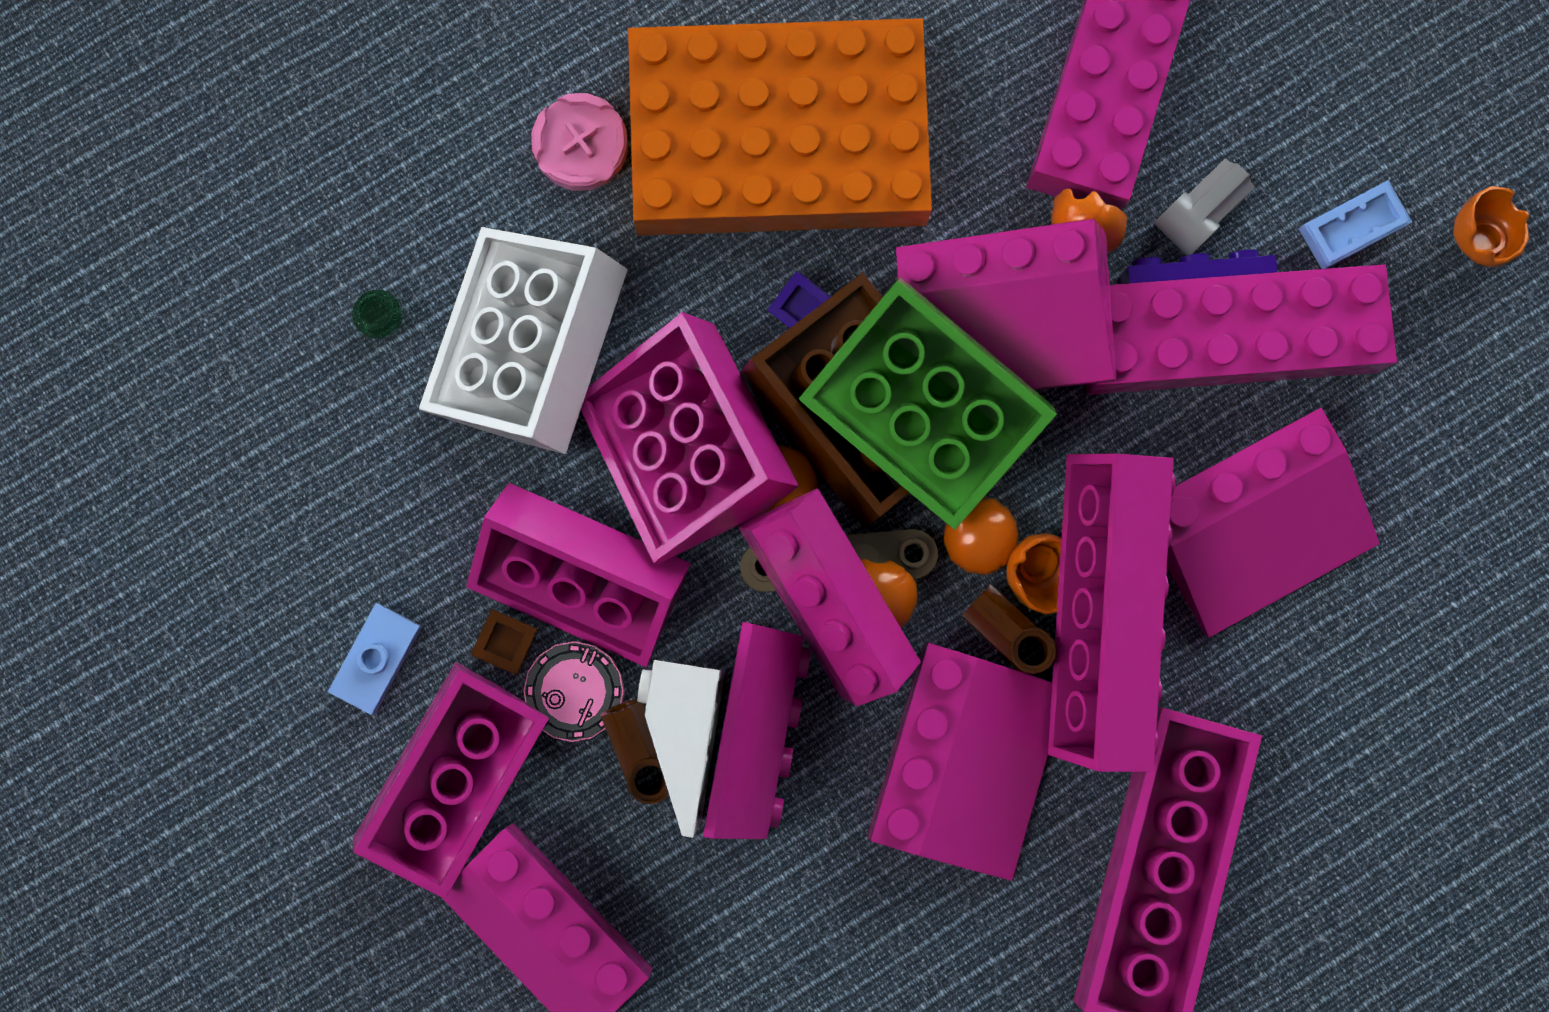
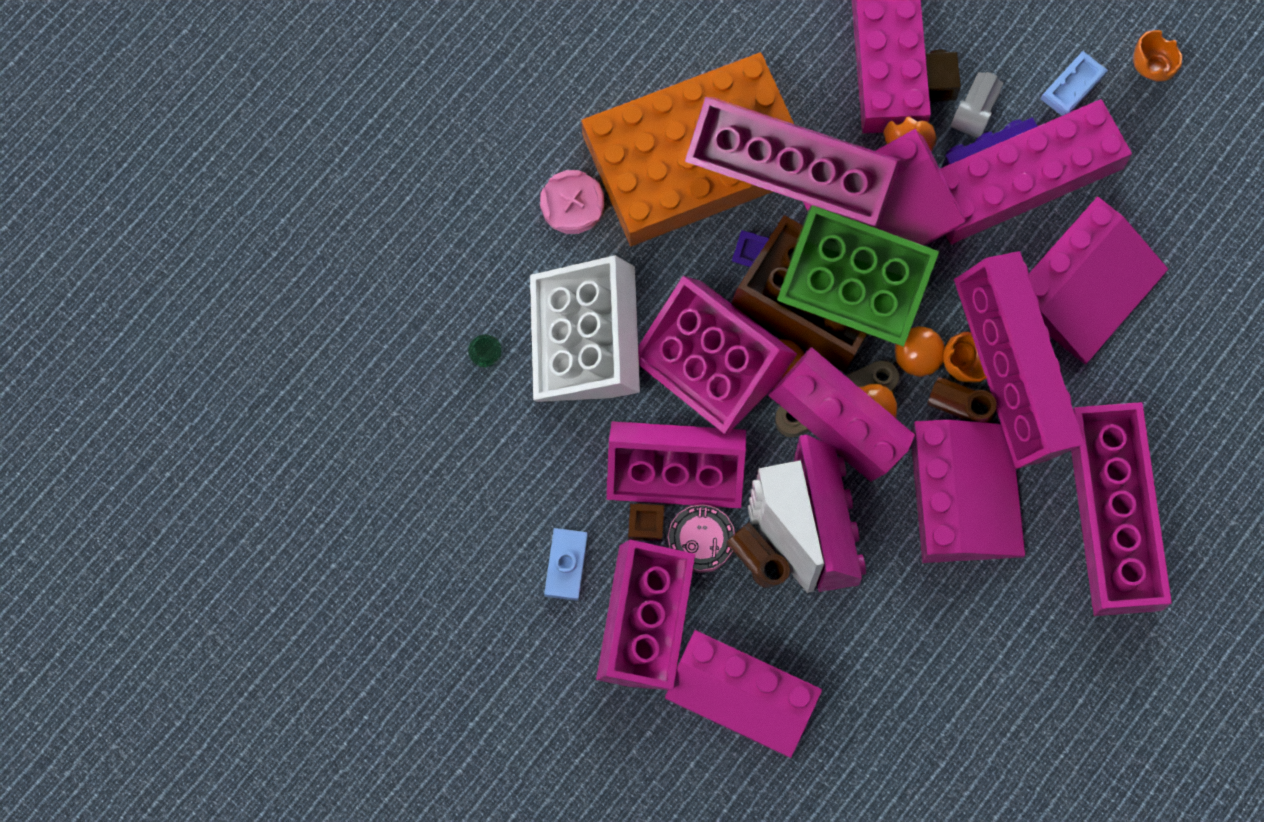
camera: 15 degrees left, 10 degrees down
none -> dark pink brick [685,97,901,226]
none -> dark brown brick [925,49,961,102]

